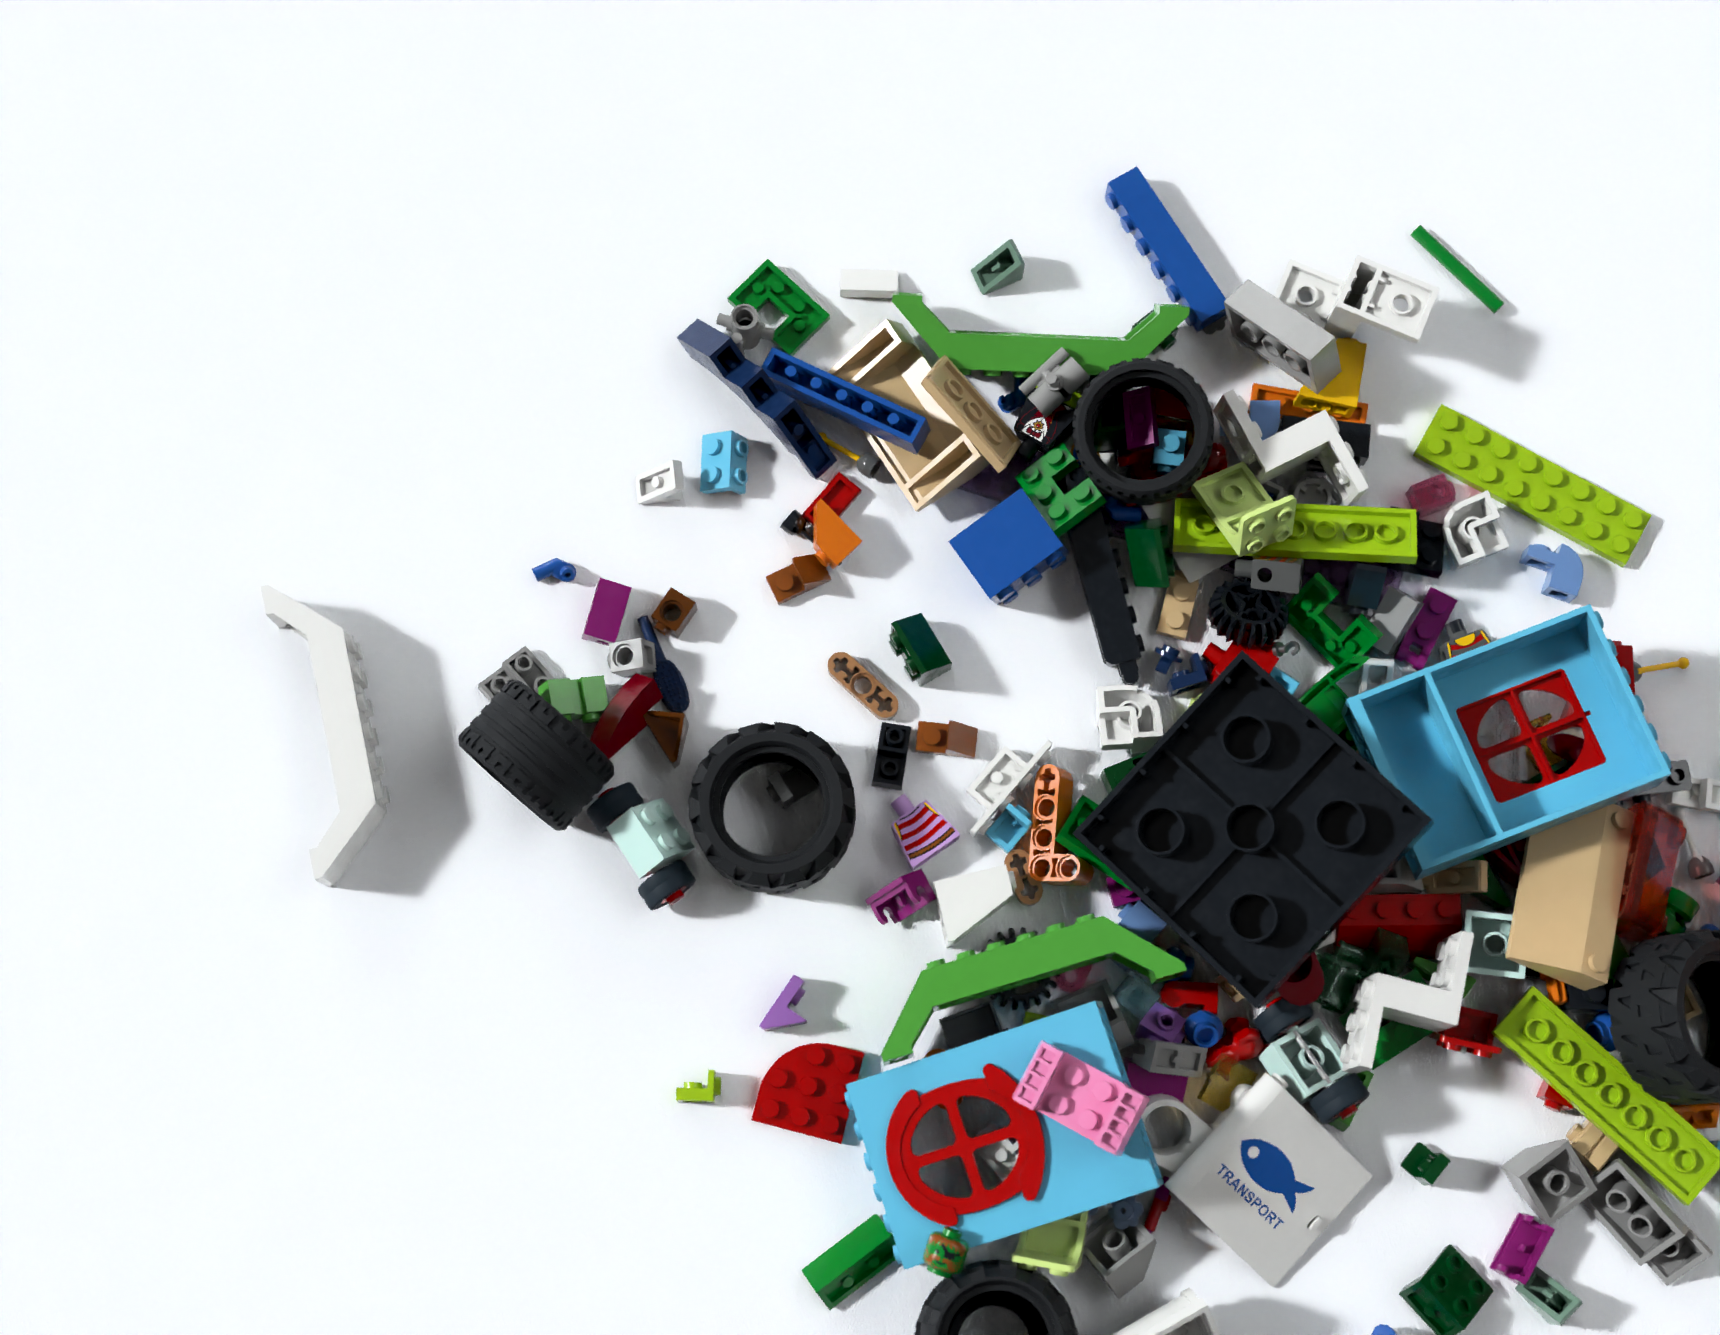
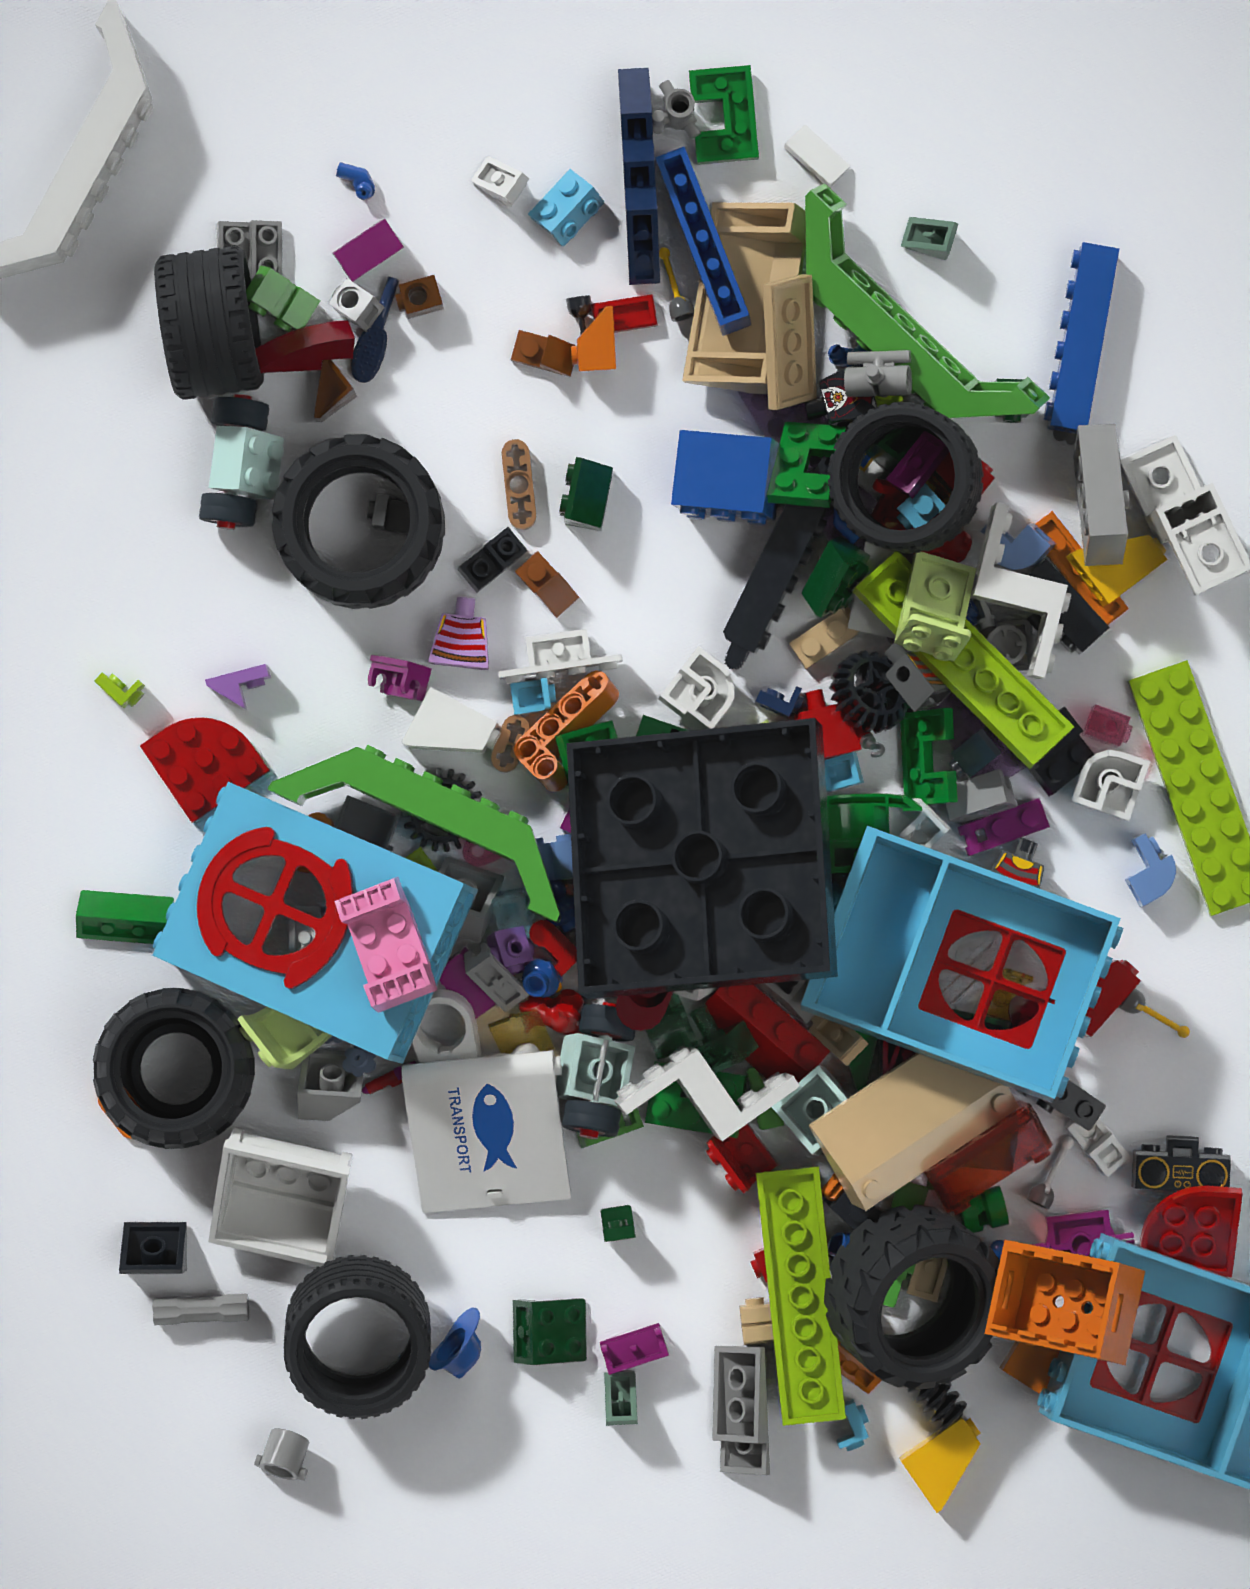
camera: 40 degrees right, 10 degrees up
head [923,1227,969,1278] -> none
dark blue plate [1154,644,1183,675] -> none
light grey slope [1501,1139,1597,1226] -> none

